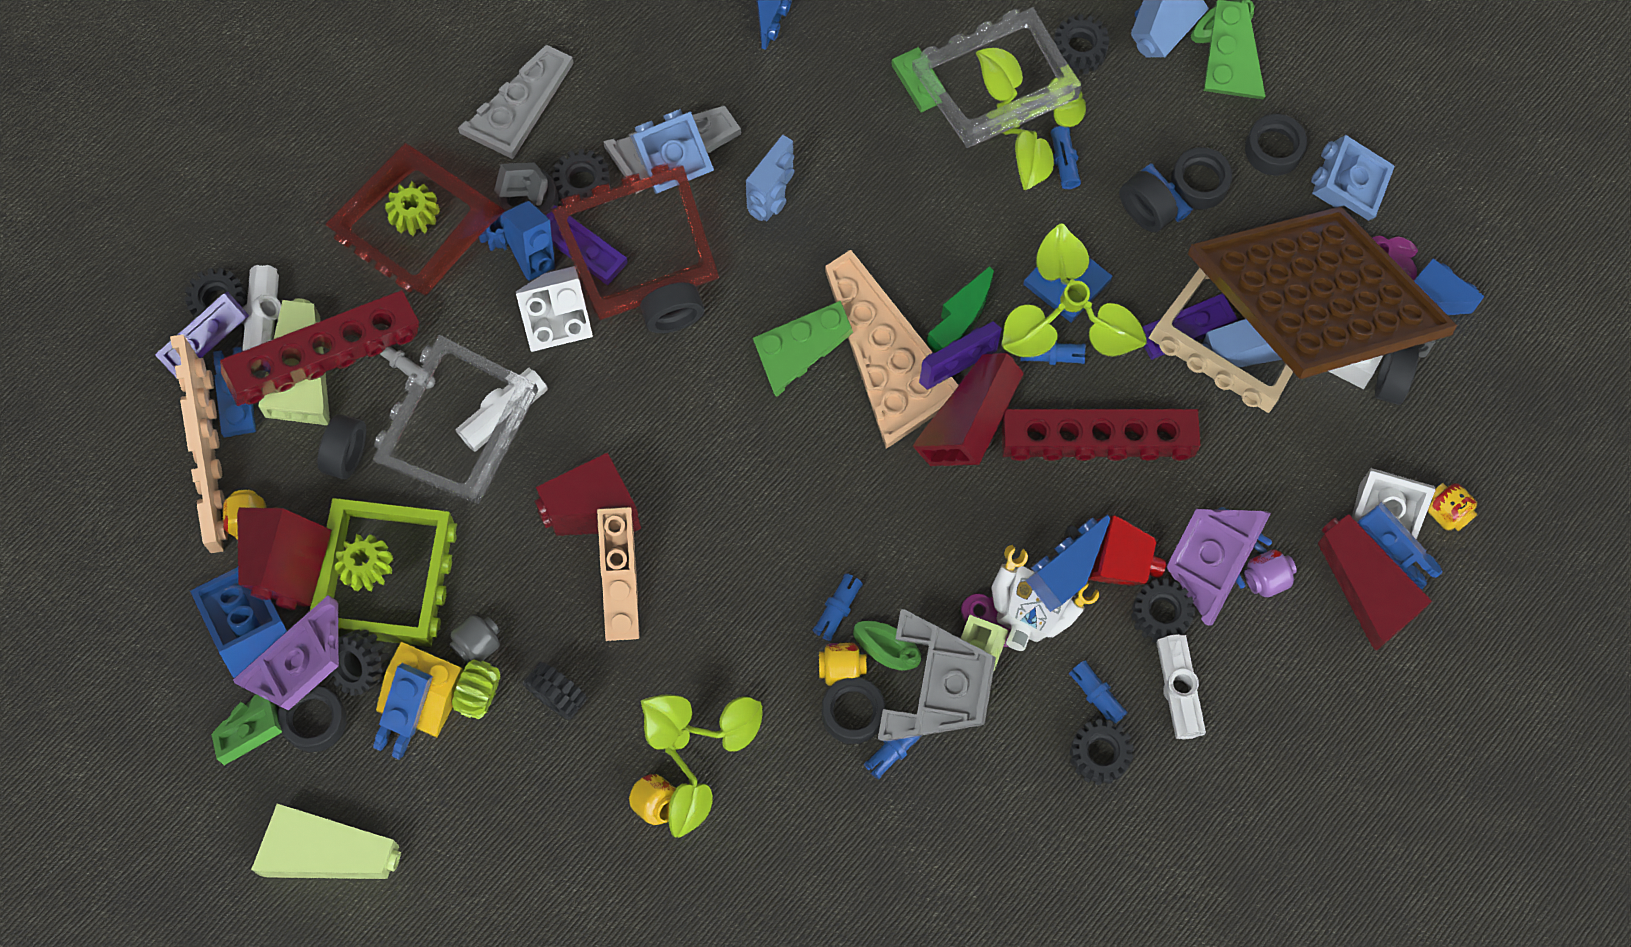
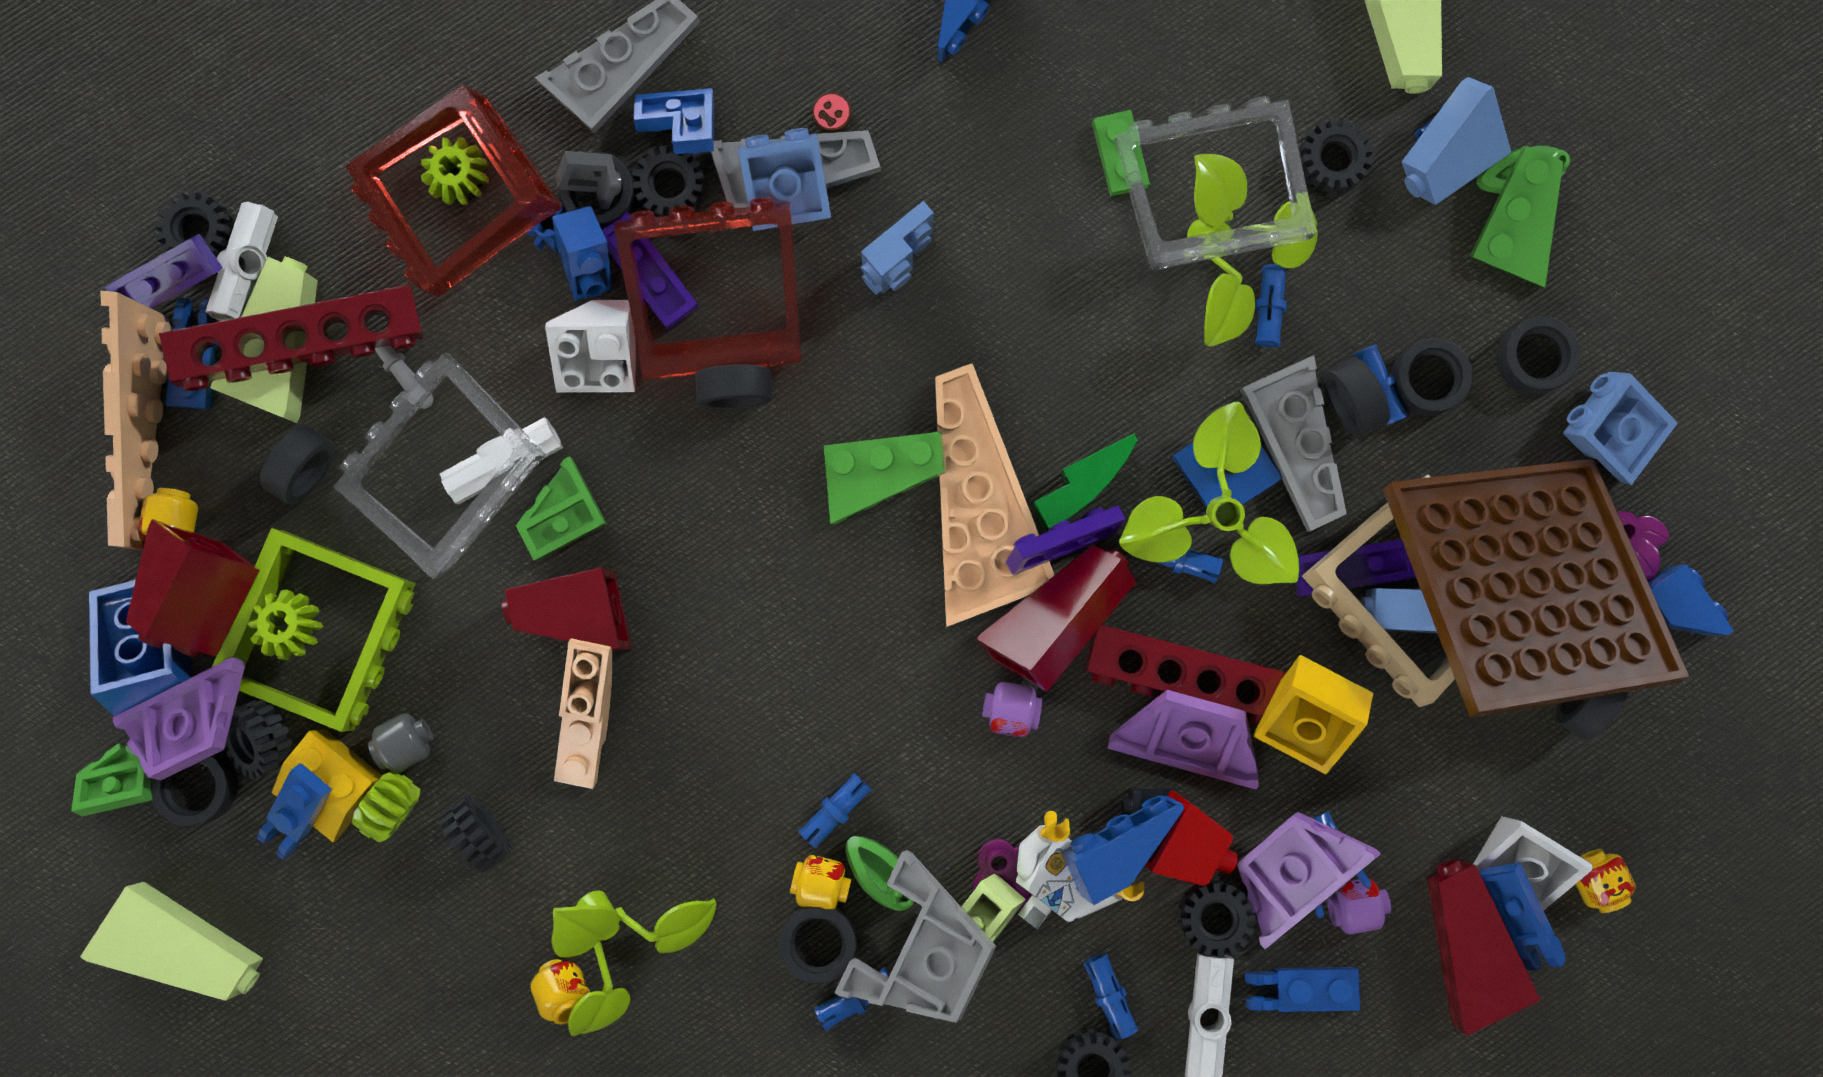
camera: 15 degrees right, 15 degrees up
none -> bright green wing [516,456,607,562]
none -> blue plate [634,88,714,154]
none -> tile [812,92,851,133]
none -> medium lavender head [982,682,1042,737]
none -> medium lavender wing [1108,690,1259,790]
none -> light grey wing [1240,355,1347,532]
none -> blue hinge [1245,967,1360,1012]
none -> yellow slope [1254,655,1373,774]

